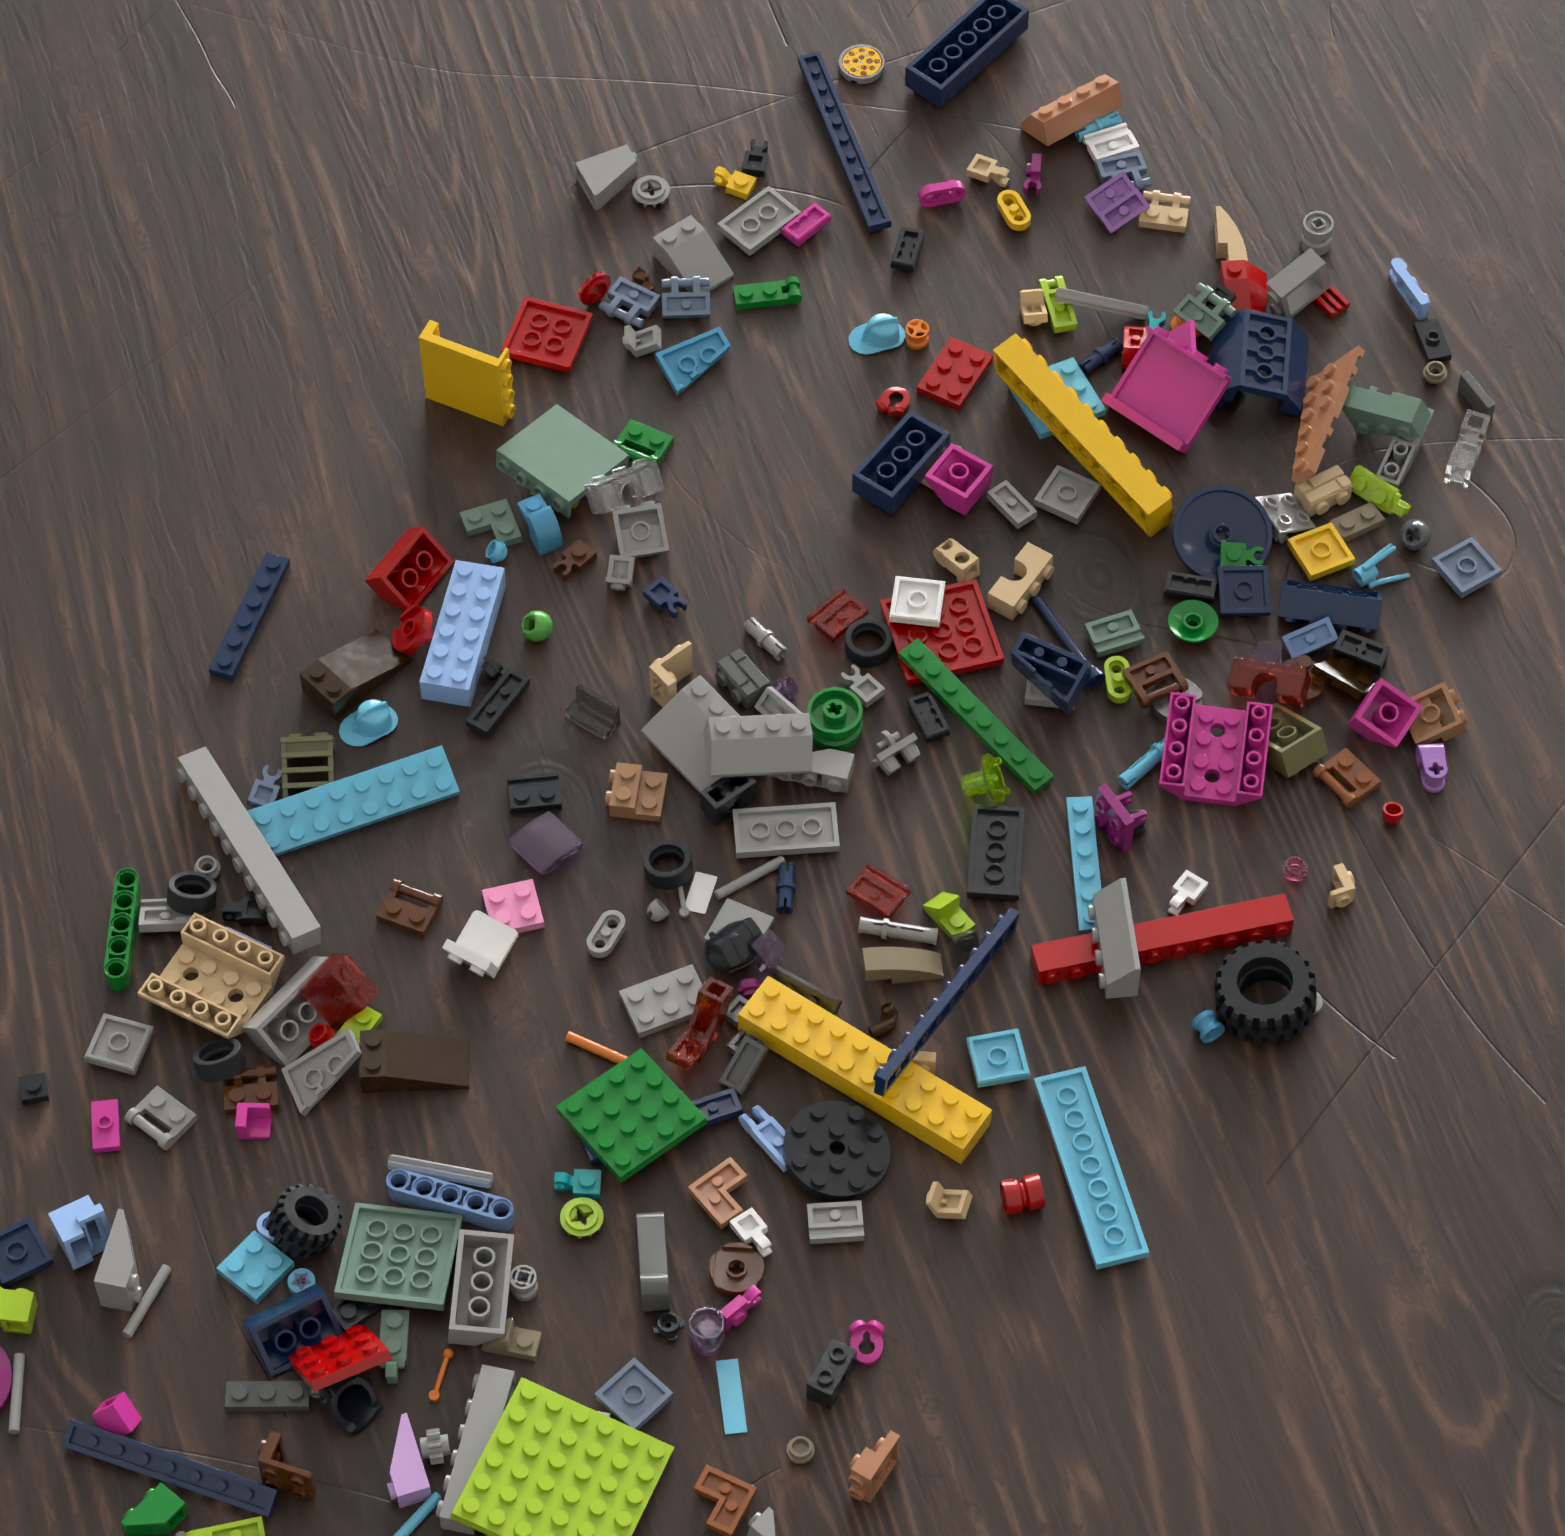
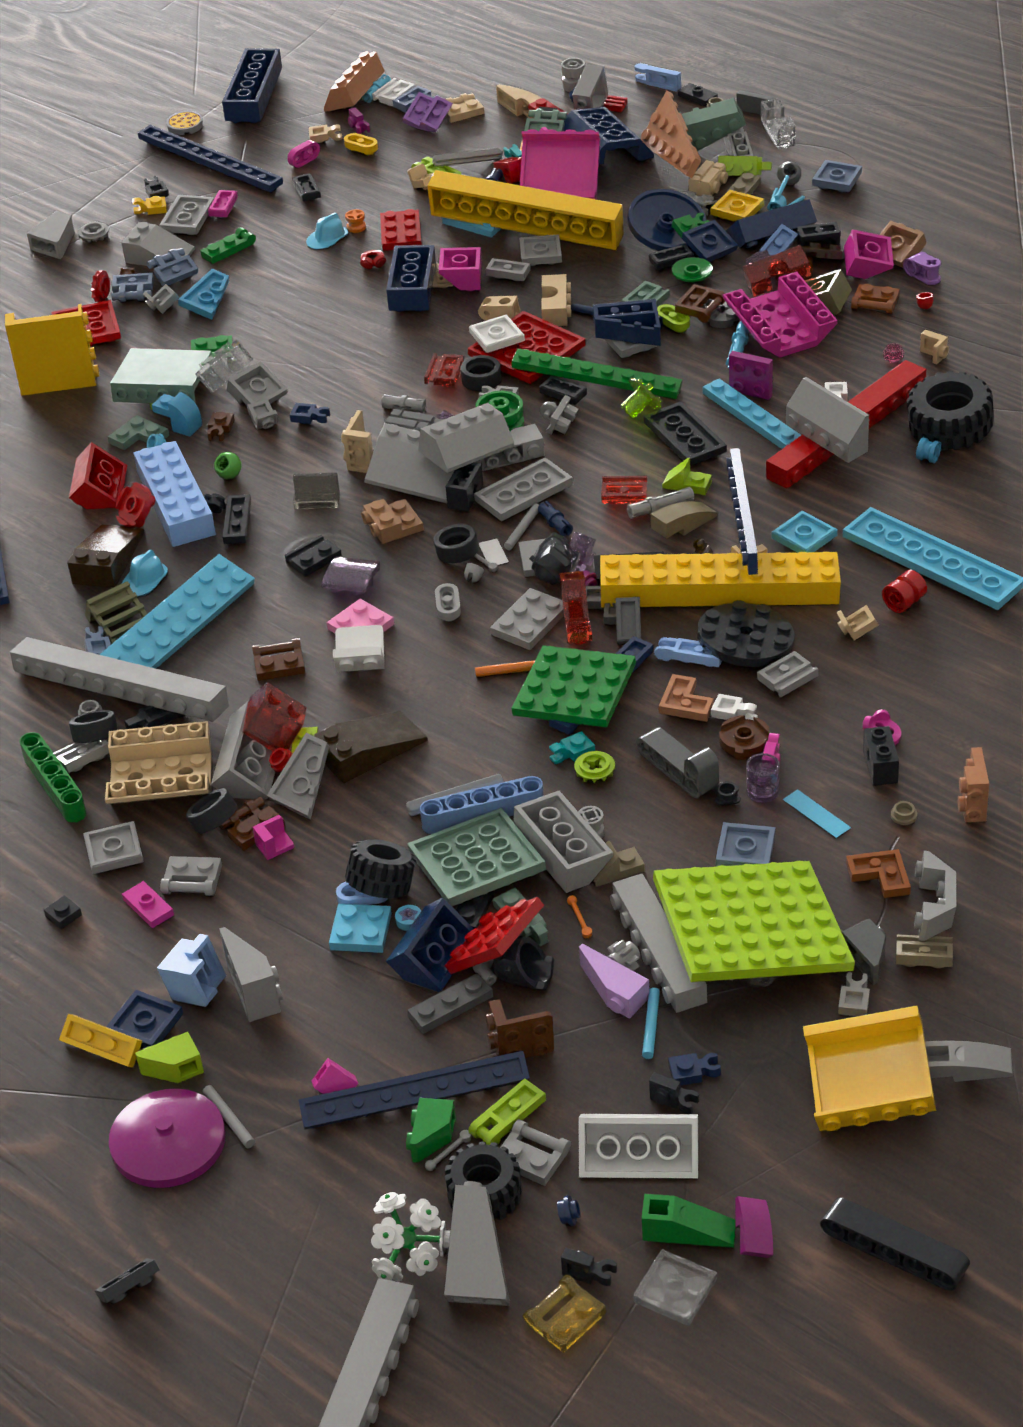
camera: 30 degrees left, 15 degrees down
light grey bar [122,1264,172,1338] -> none
clear smoke plate [949,929,980,963] -> none

